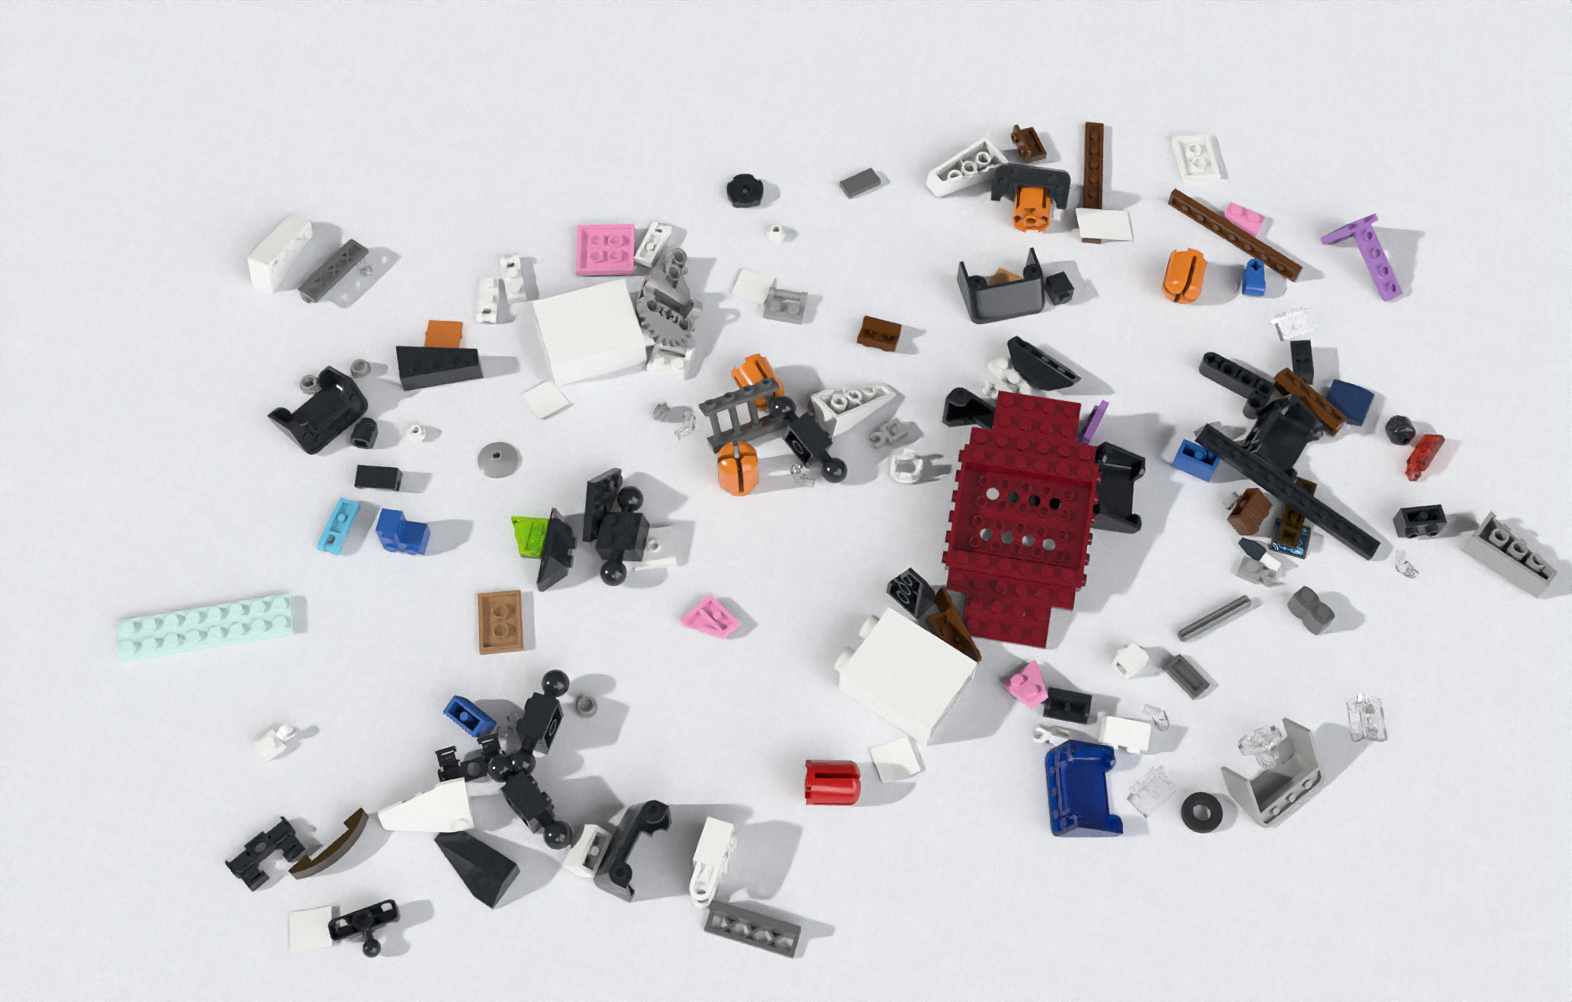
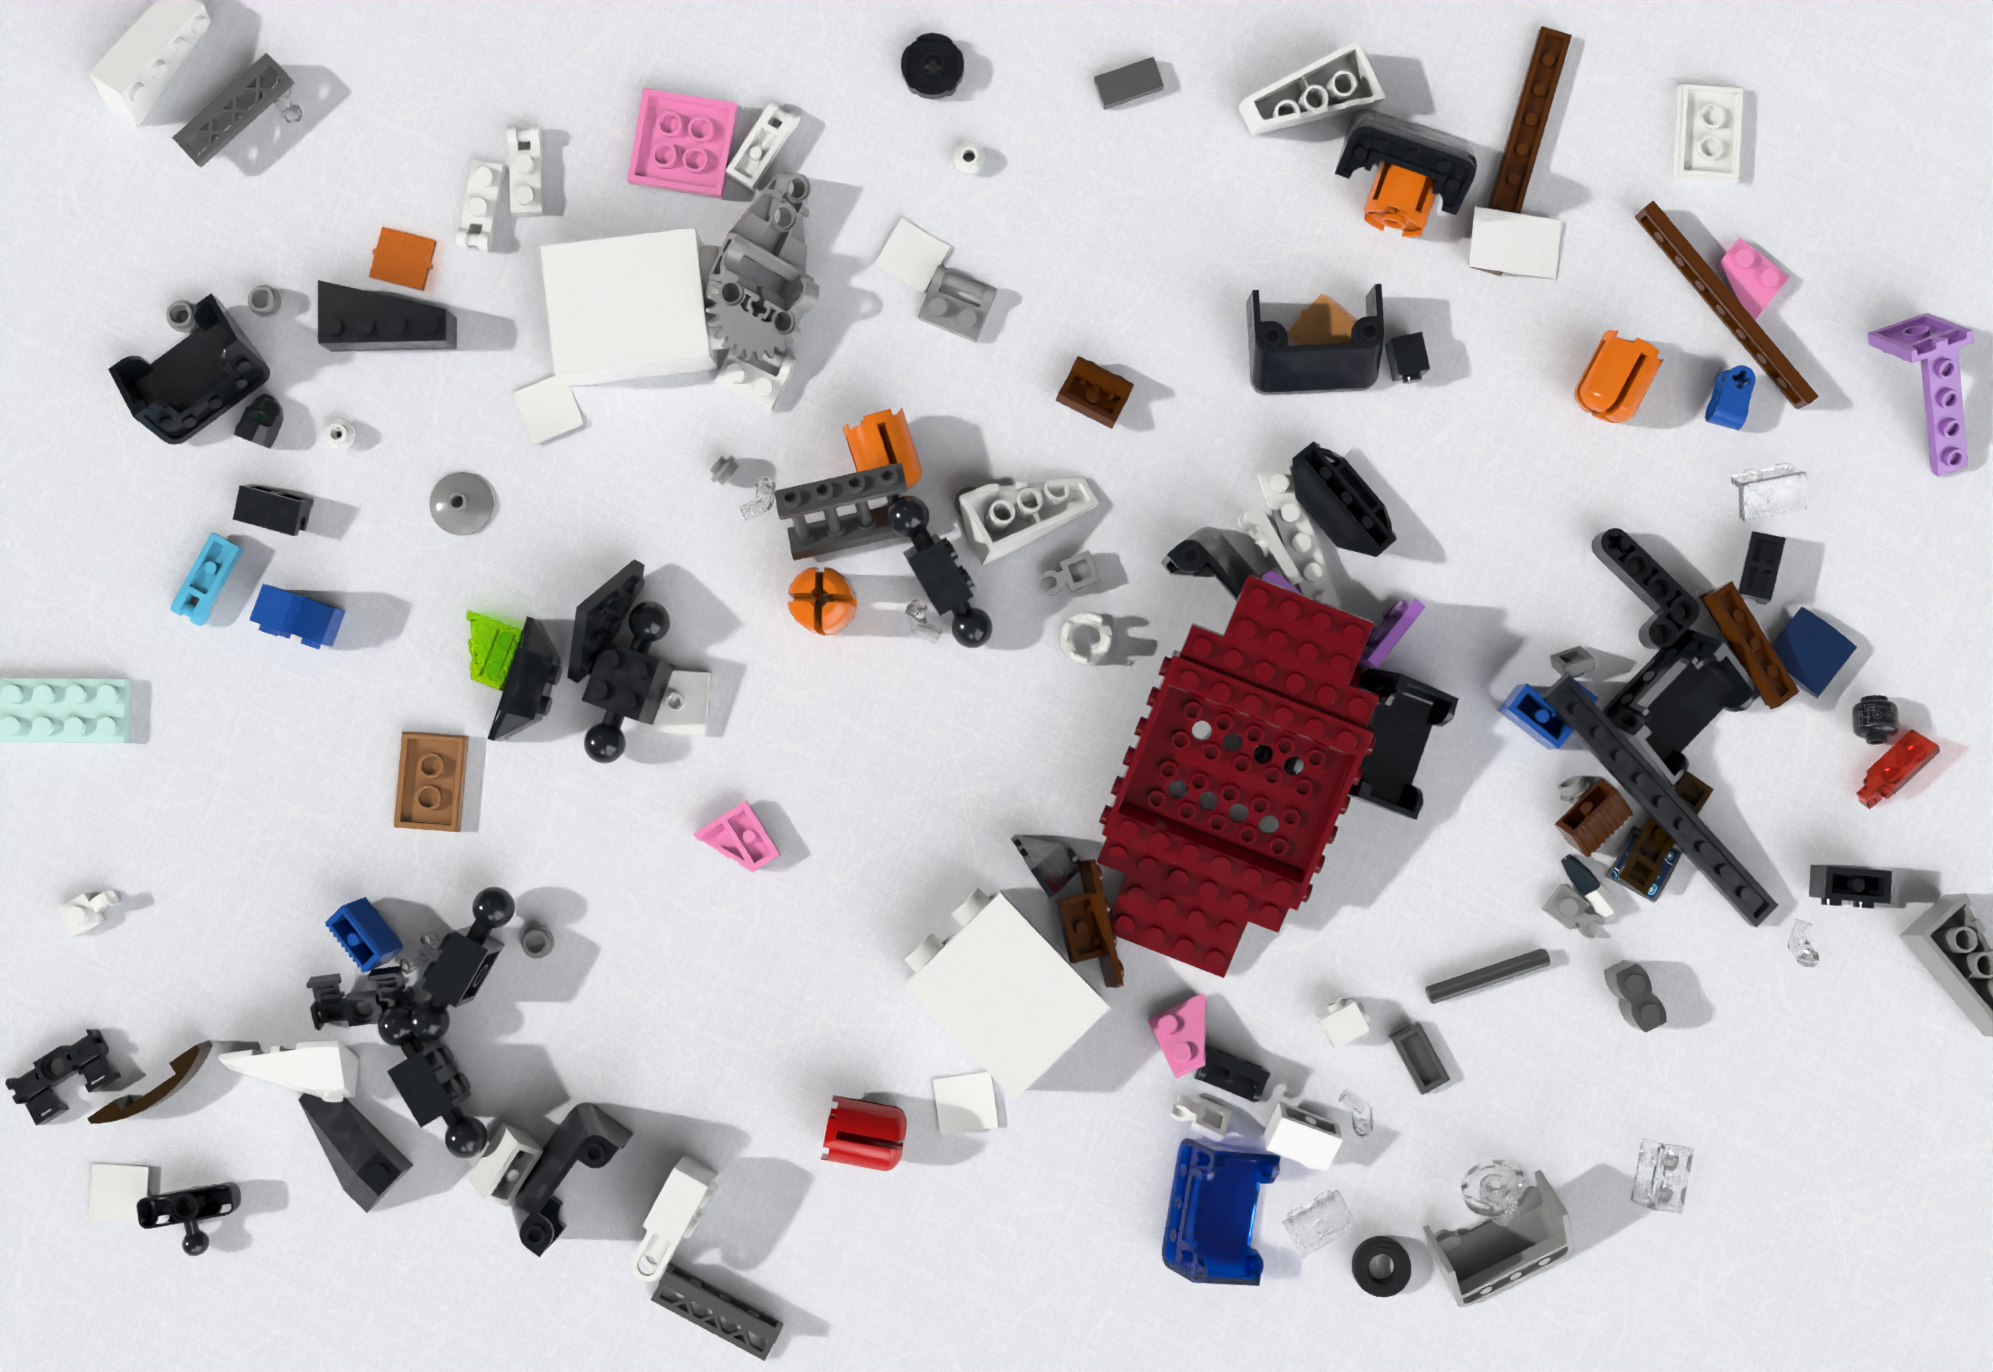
camera: 15 degrees right, 25 degrees up
reddish brown bracket [1011,124,1047,164] -> none

